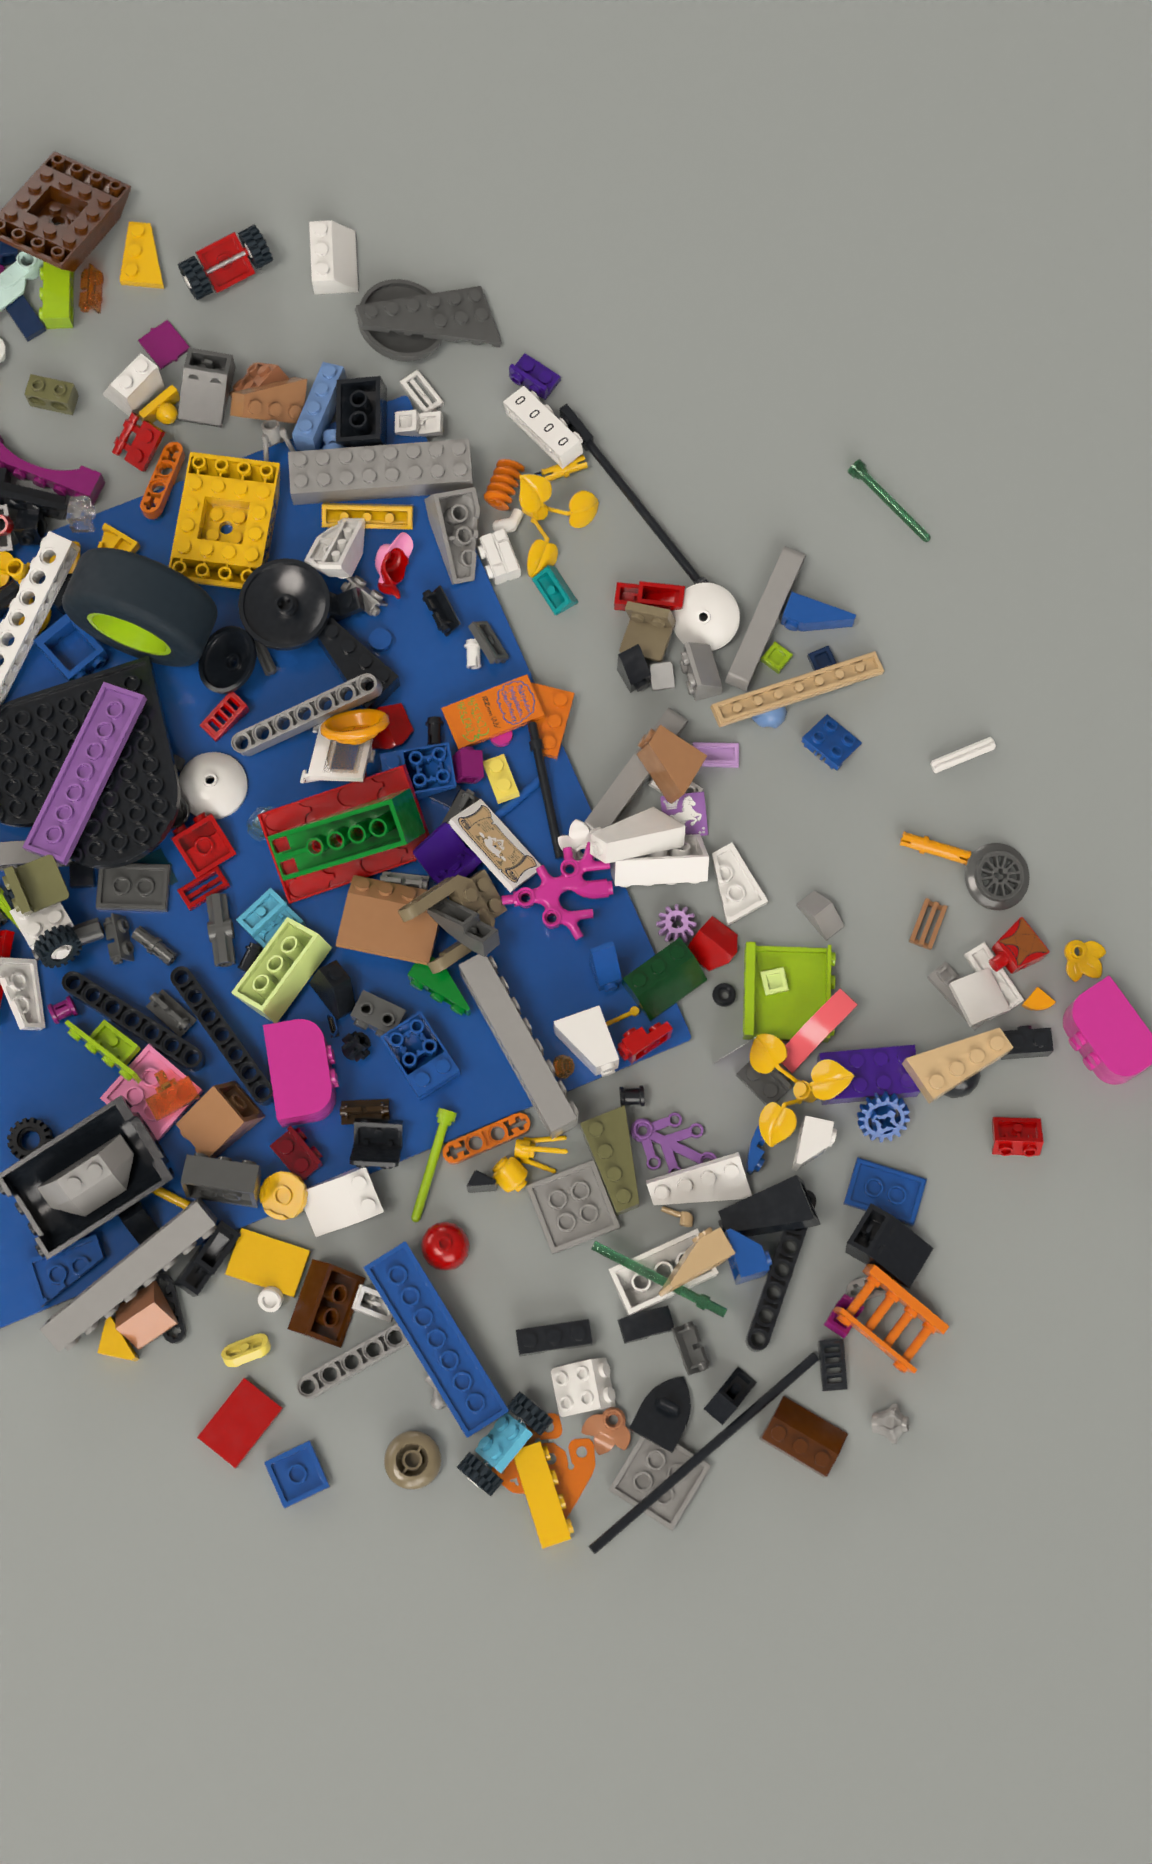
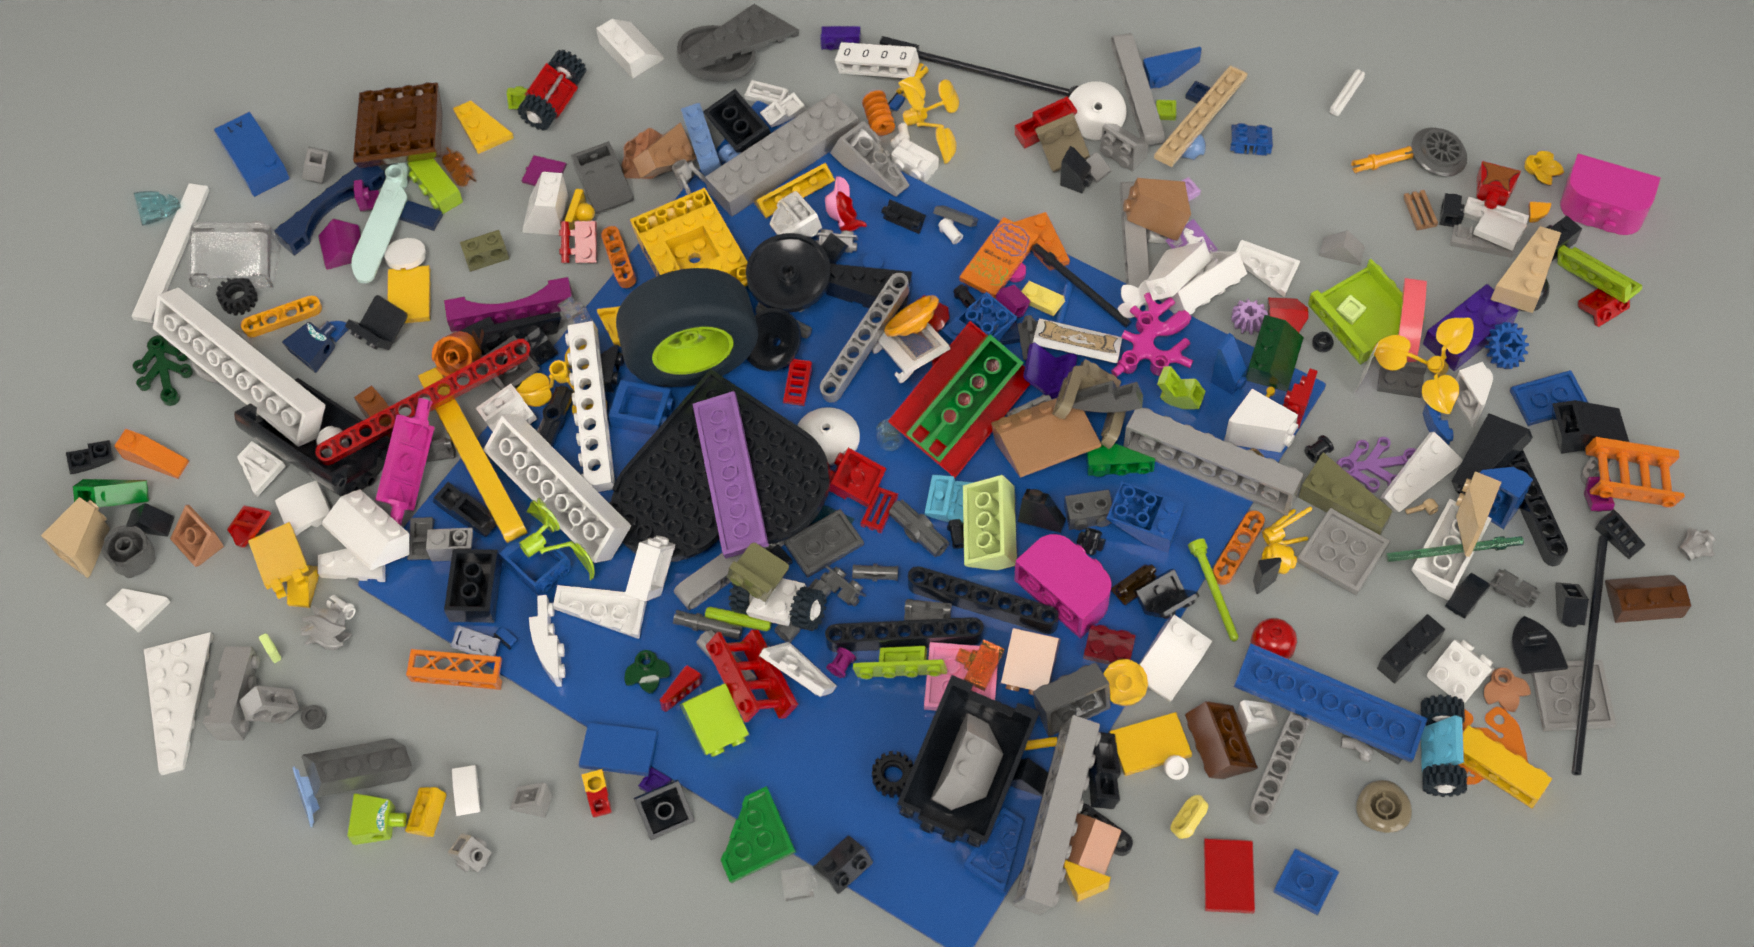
camera: 30 degrees left, 15 degrees down
teal slope [532,565,578,615] -> none
none -> lime tile [506,86,527,109]
none -> lime brick [1157,366,1206,409]
none -> black brick [1439,193,1465,227]
none -> lime fence [1557,245,1642,303]

